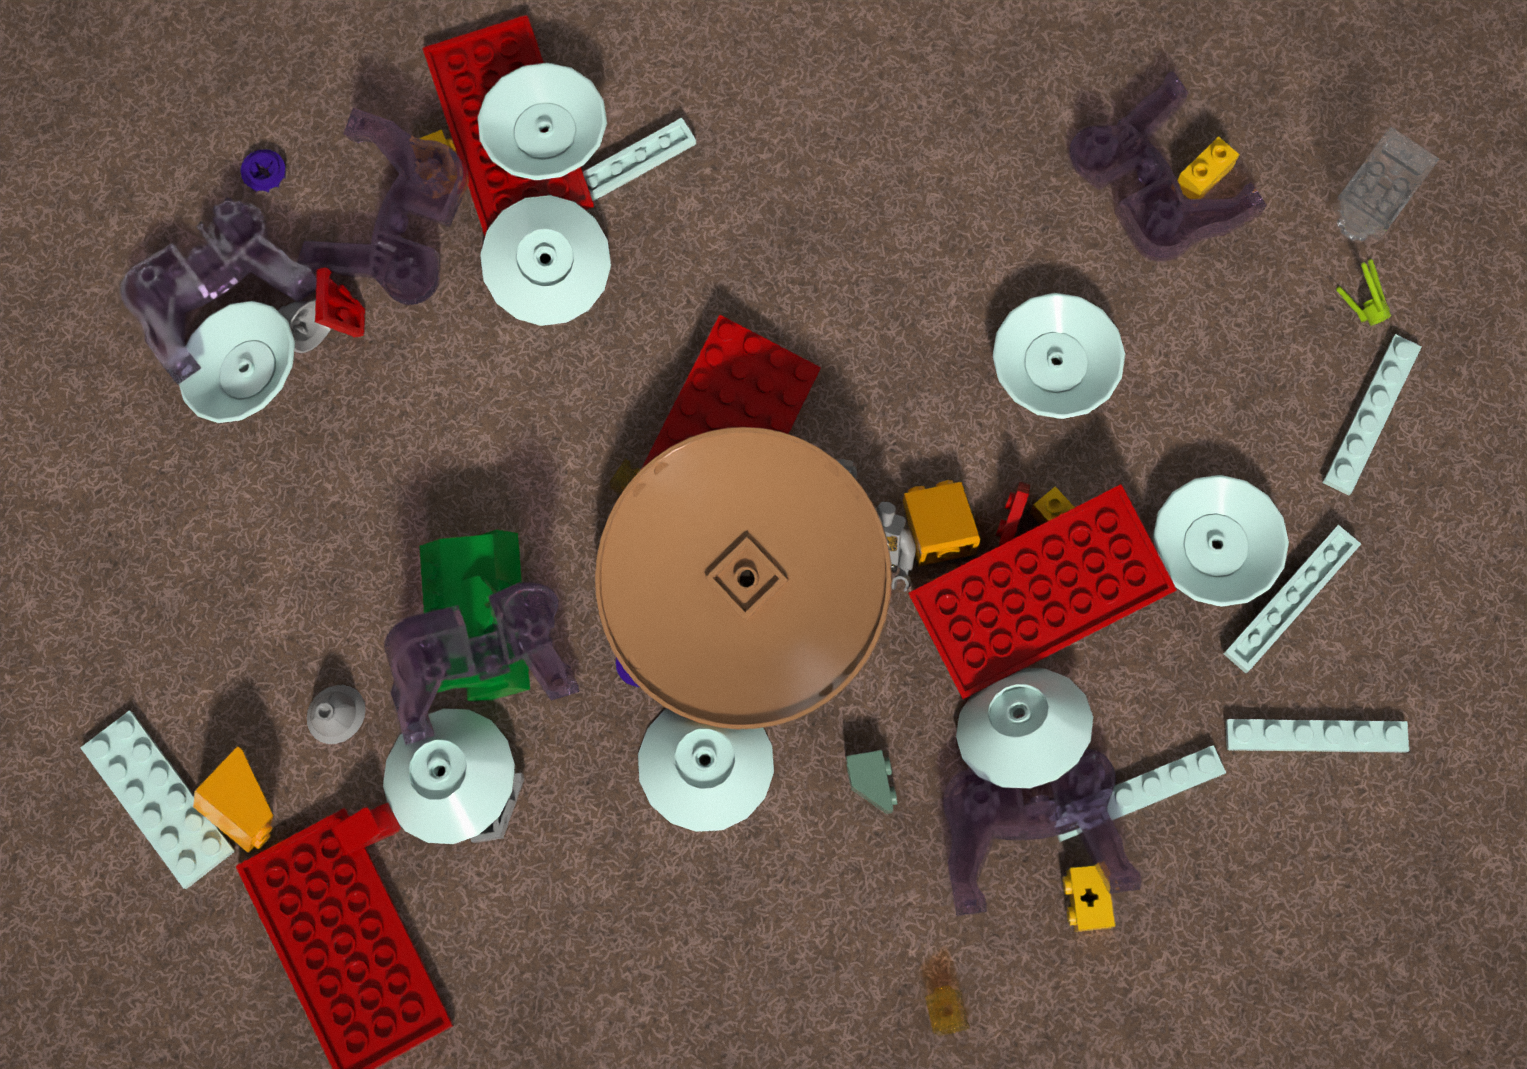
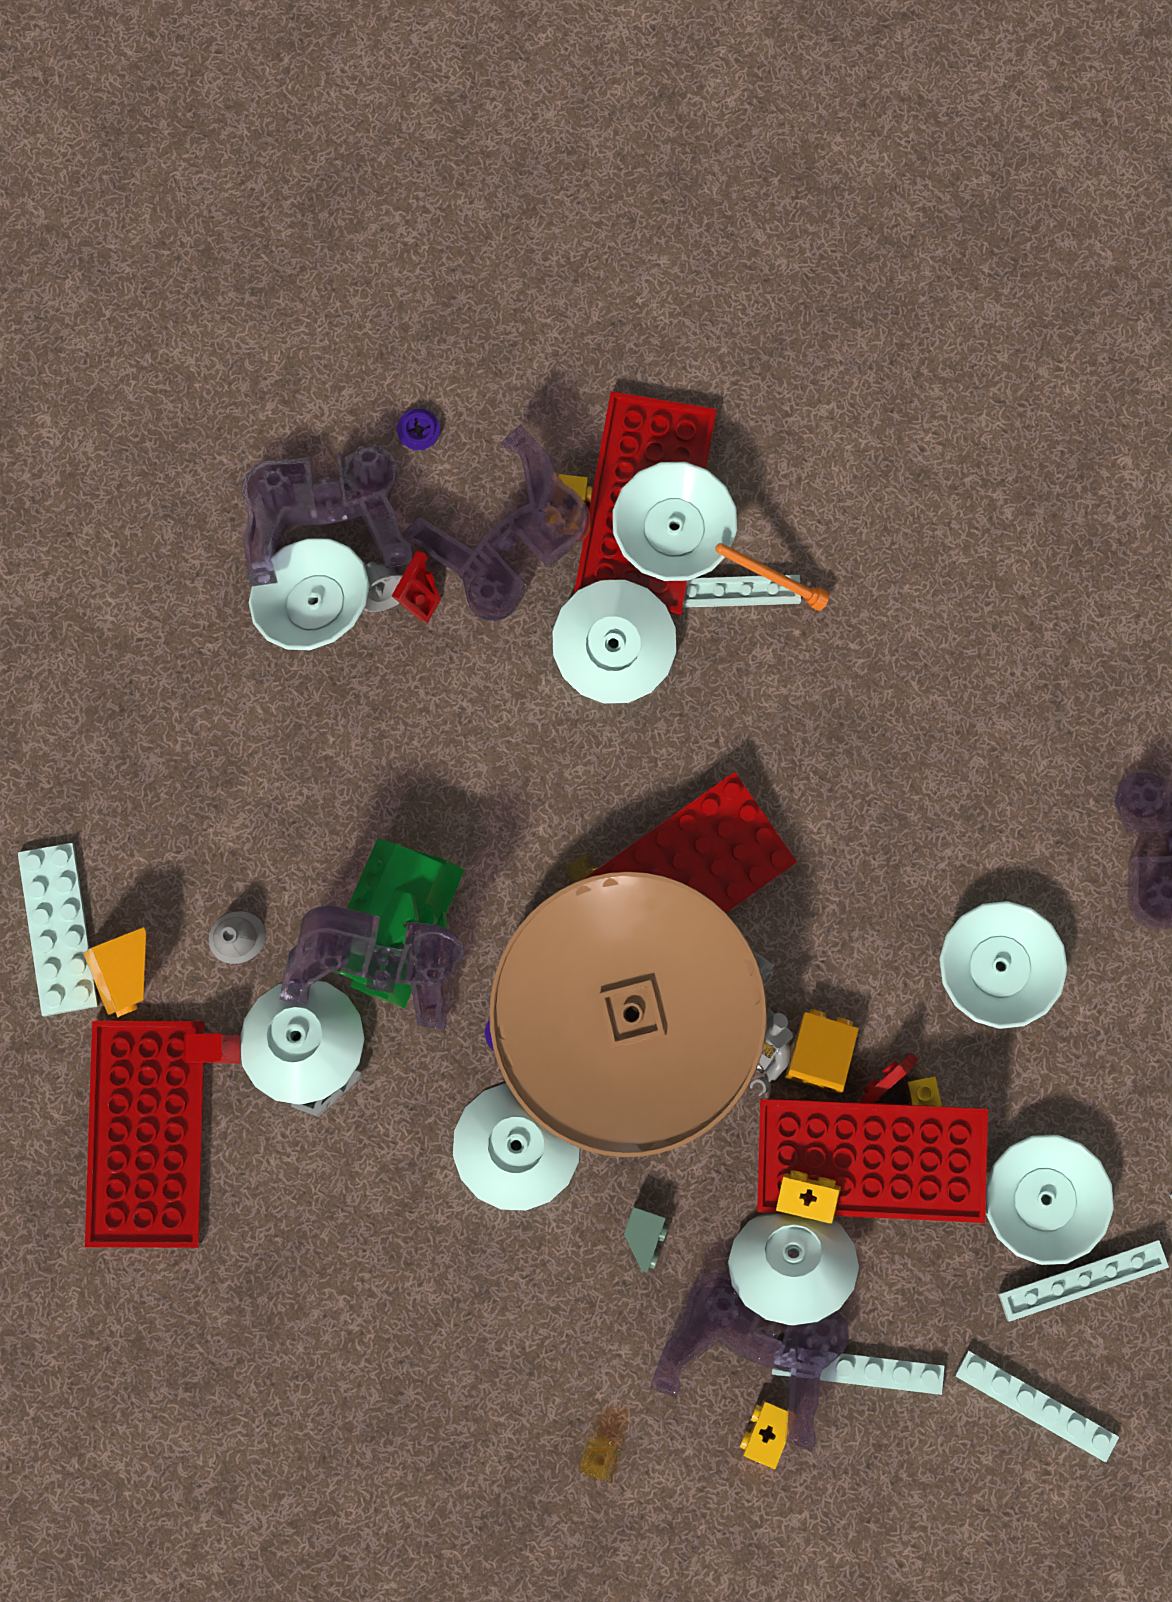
camera: 25 degrees right, 5 degrees up
none -> orange piece [715,543,829,611]
none -> yellow brick [776,1171,841,1224]

